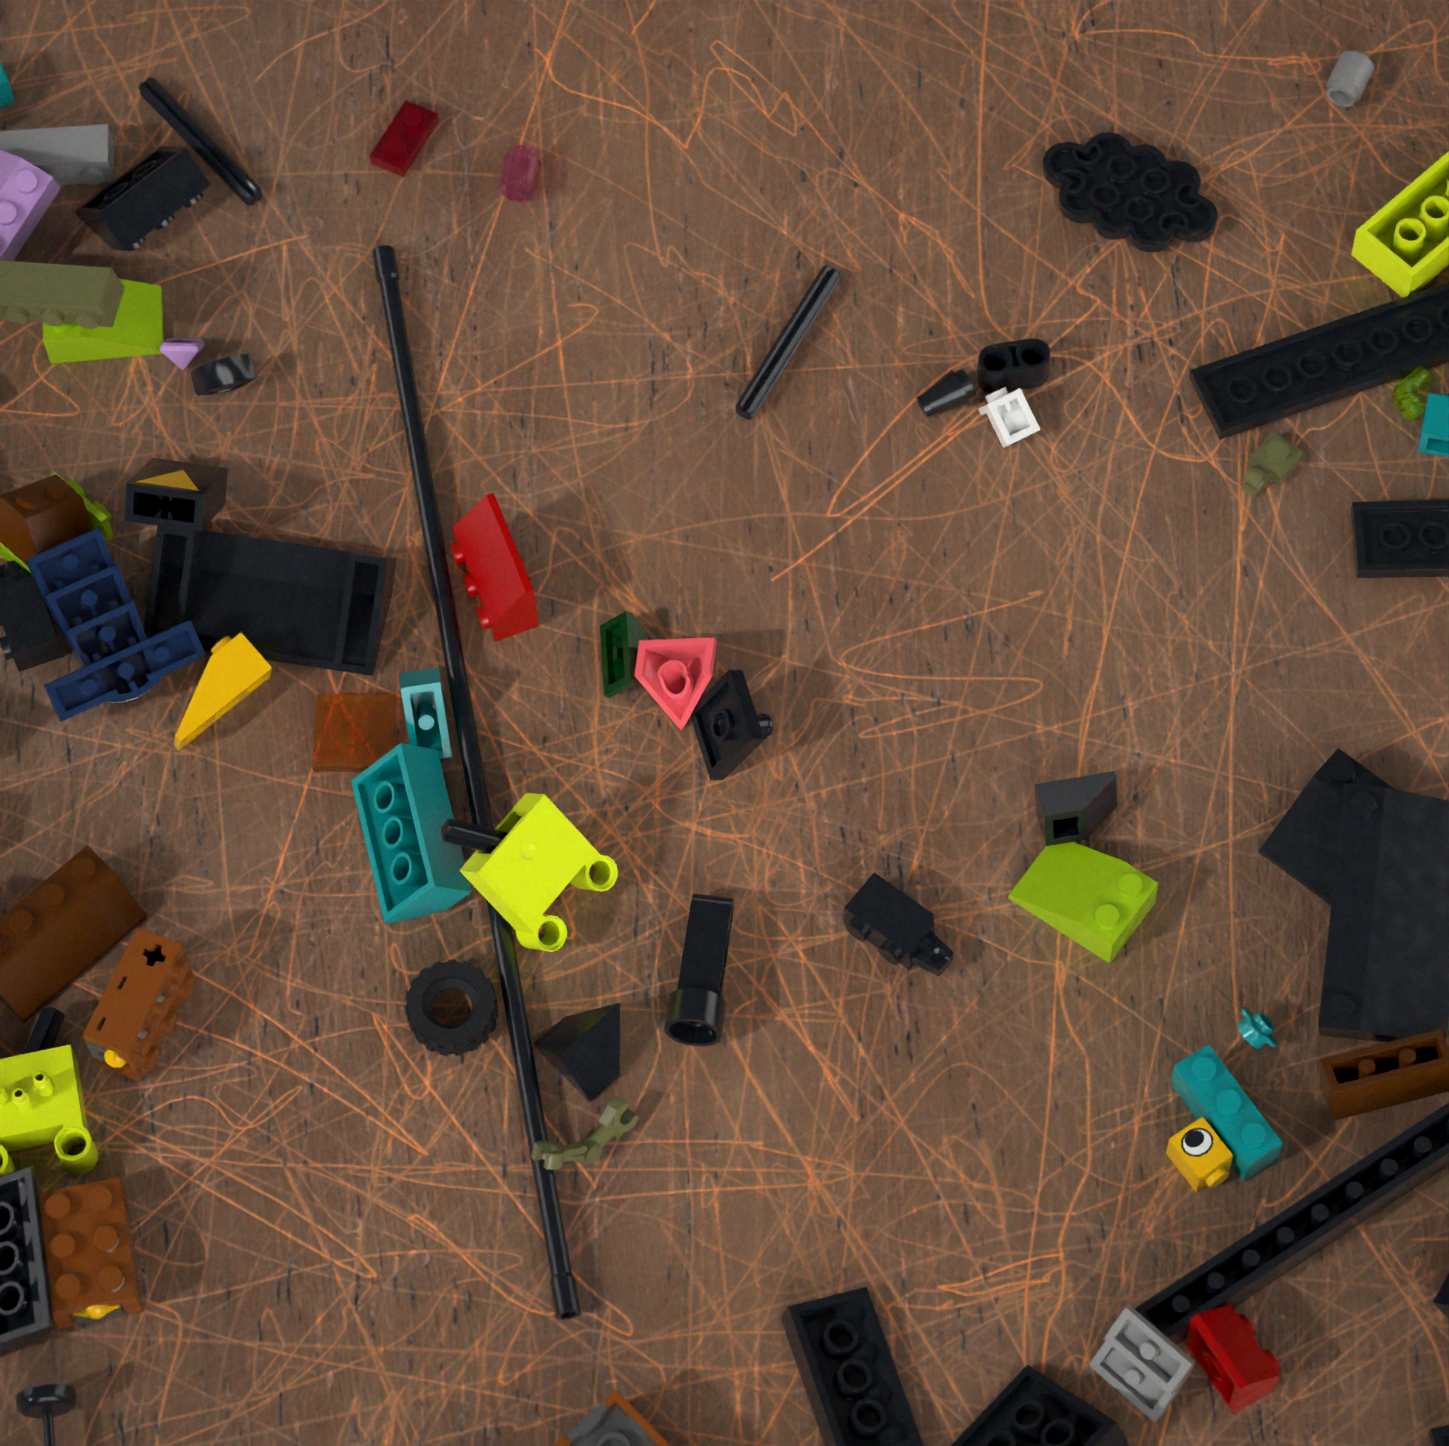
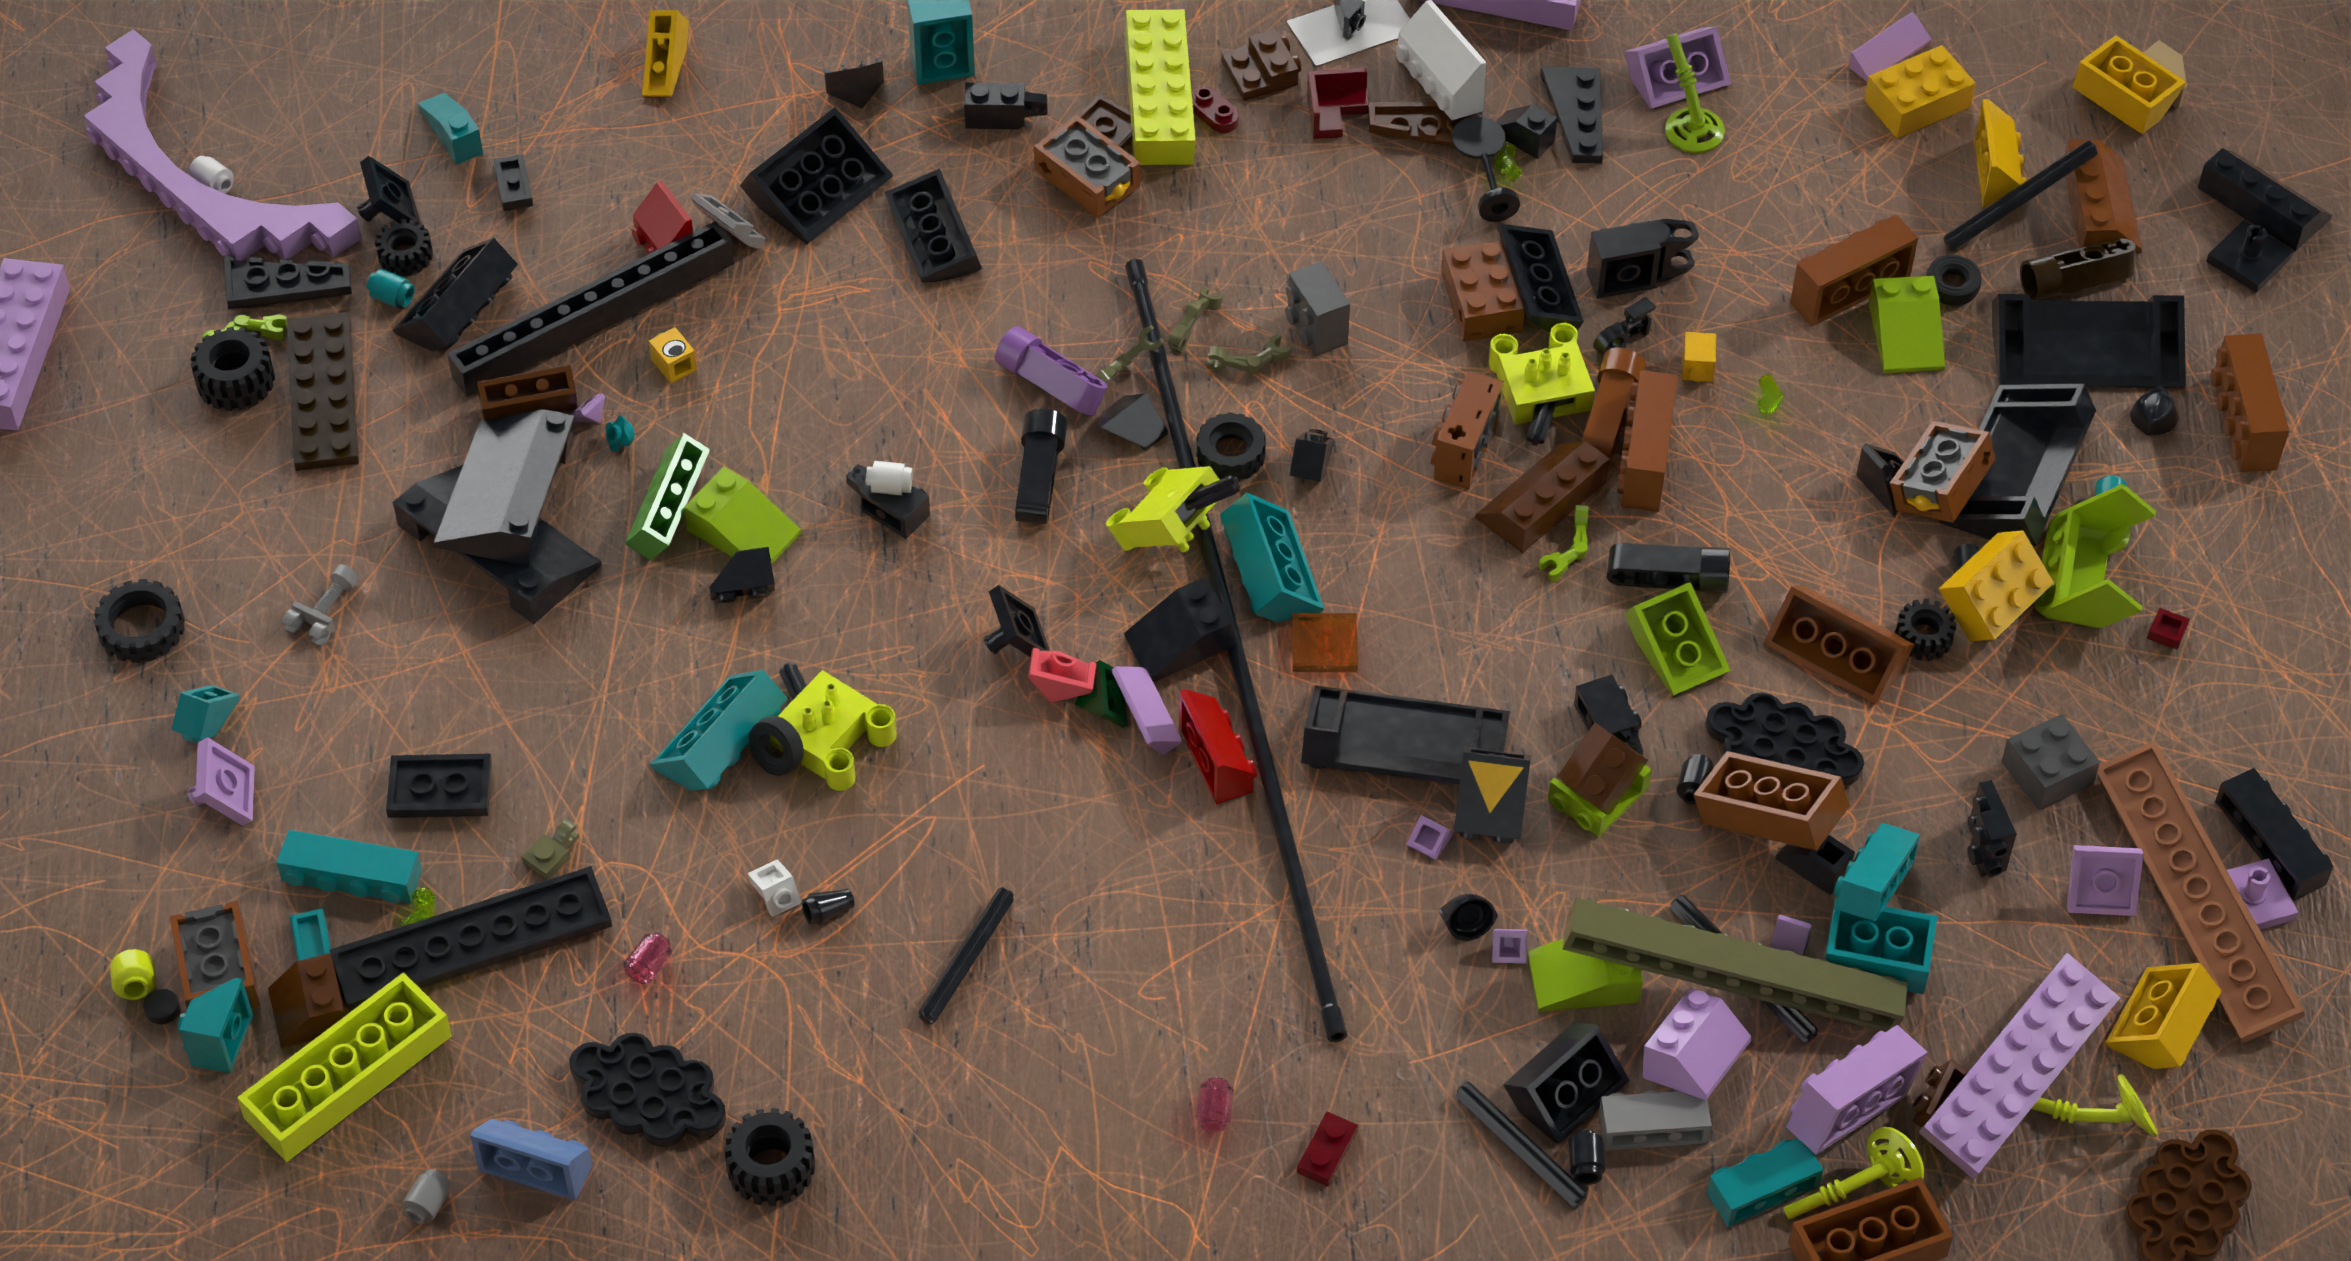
camera: 175 degrees right, 10 degrees down
dark blue slope [25,528,207,722] -> none
yellow slope [174,633,272,751] -> none
teal slope [400,667,452,759] -> none
black beam [977,338,1050,393] -> none
teal brick [1171,1044,1283,1182] -> none
none -> medium blue slope [470,1119,593,1201]
none -> lavender slope [571,393,605,423]
none -> clear pink brick [624,932,672,984]
none -> bright green brick [625,433,710,560]
none -> teal slope [650,670,788,791]
none -> black tyre [724,1108,815,1206]
none -> black tyre [749,716,804,776]
none -> neon yellow piece [769,662,897,791]
none -> white brick [866,461,913,495]
none -> medium lavender beam [995,326,1107,415]
none -> lavender slope [1112,666,1182,755]
none -> black slope [1124,576,1237,682]
none -> olive piece [1168,288,1223,353]
none -> olive piece [1207,334,1292,374]
none -> dark grey brick [1285,261,1350,356]
none -> black slope [1289,429,1335,482]
none -> lavender slope [1406,815,1454,860]
none -> lime piece [1538,505,1588,582]
none -> black brick [1568,1130,1605,1185]

